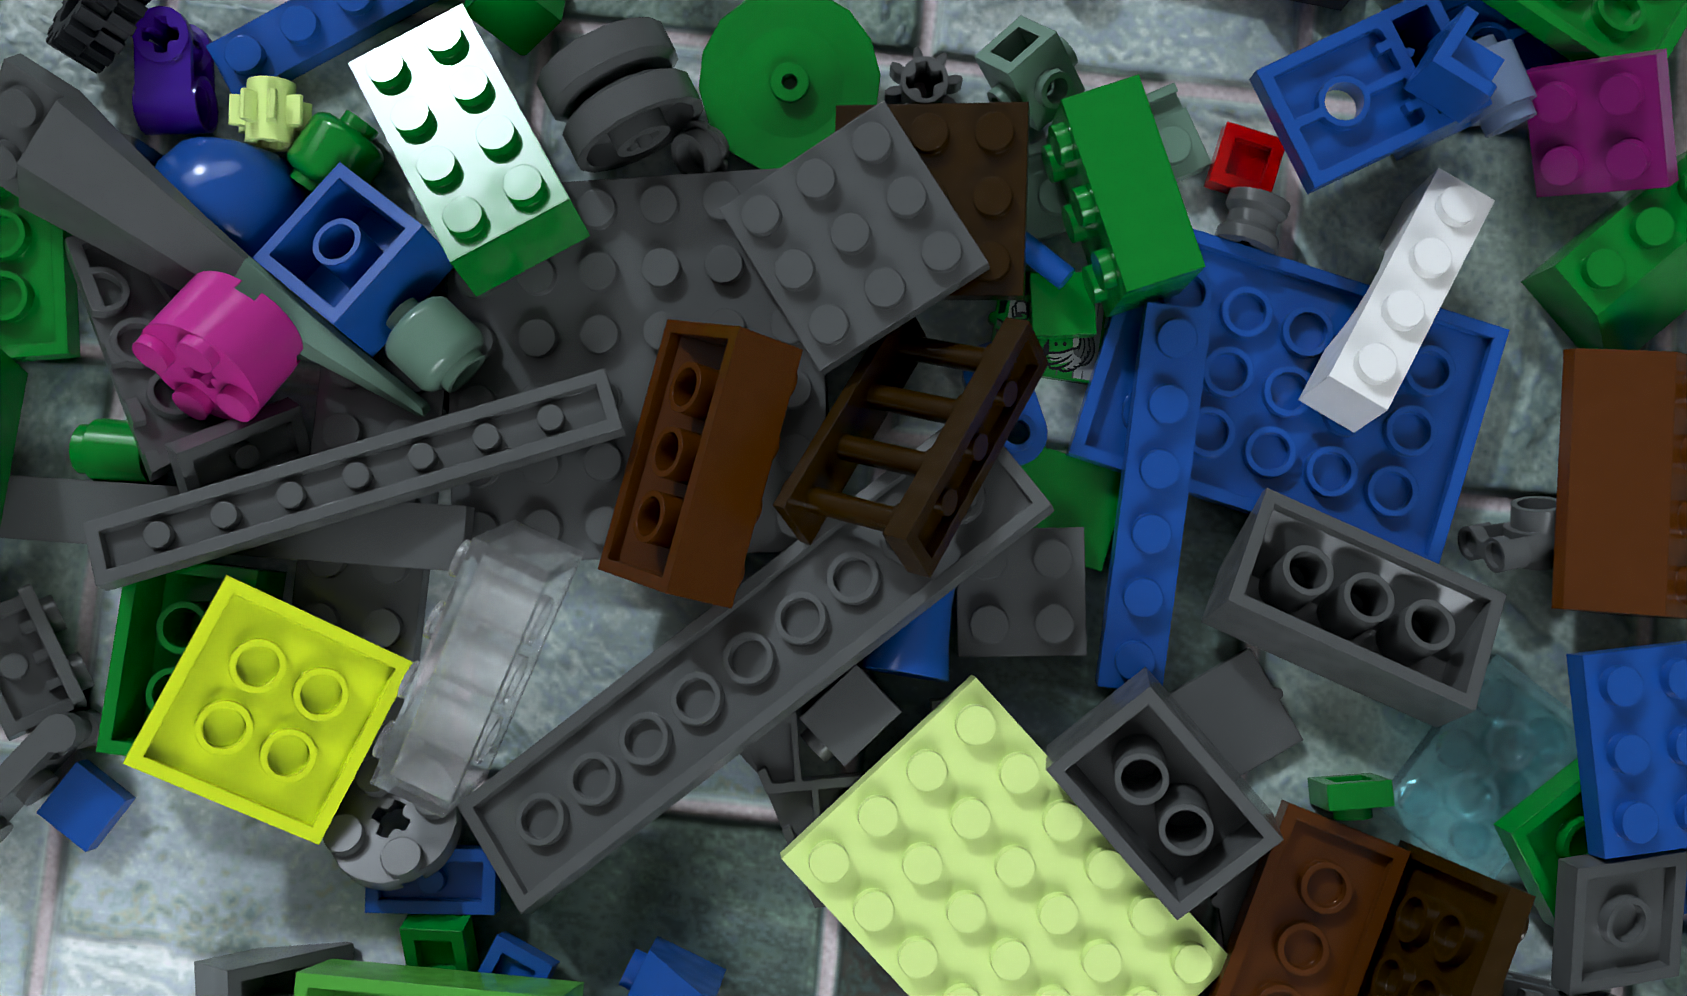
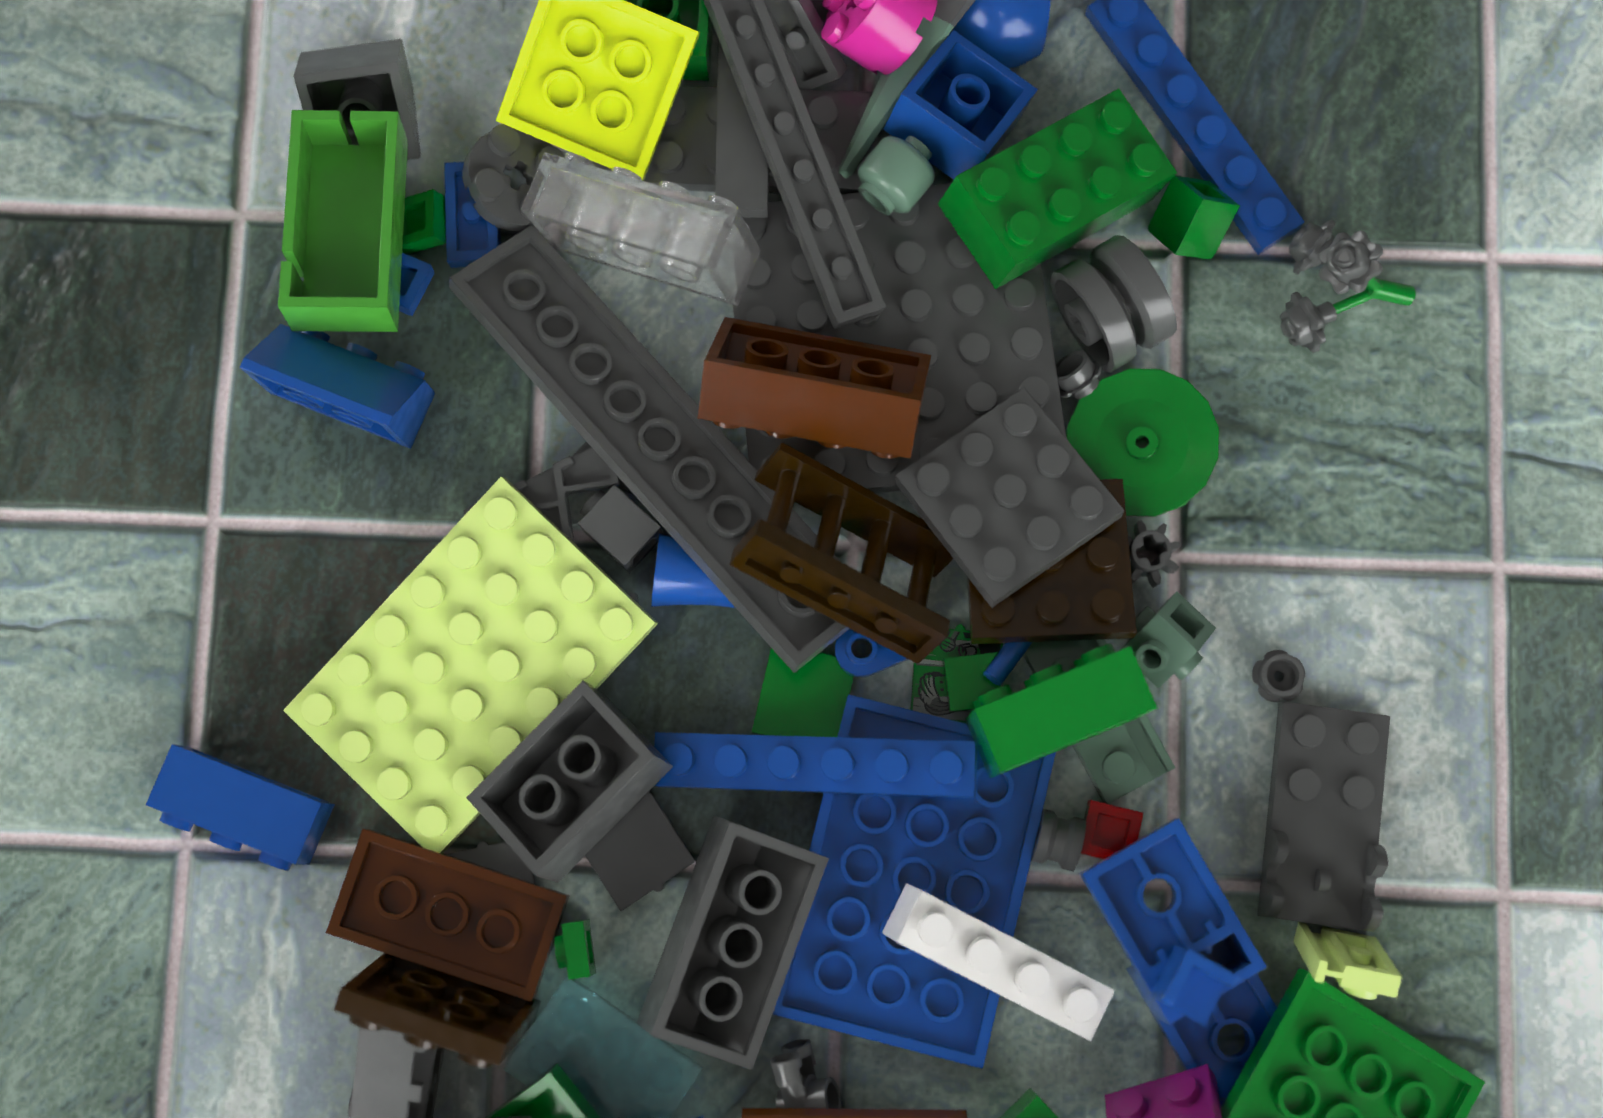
camera: 85 degrees right, 5 degrees down
yellowish green gear [228,76,312,152] -> none
green head [287,110,385,193] -> none
dark grey plate [957,527,1087,657] -> none
sand blue brick [1471,34,1537,138] -> none

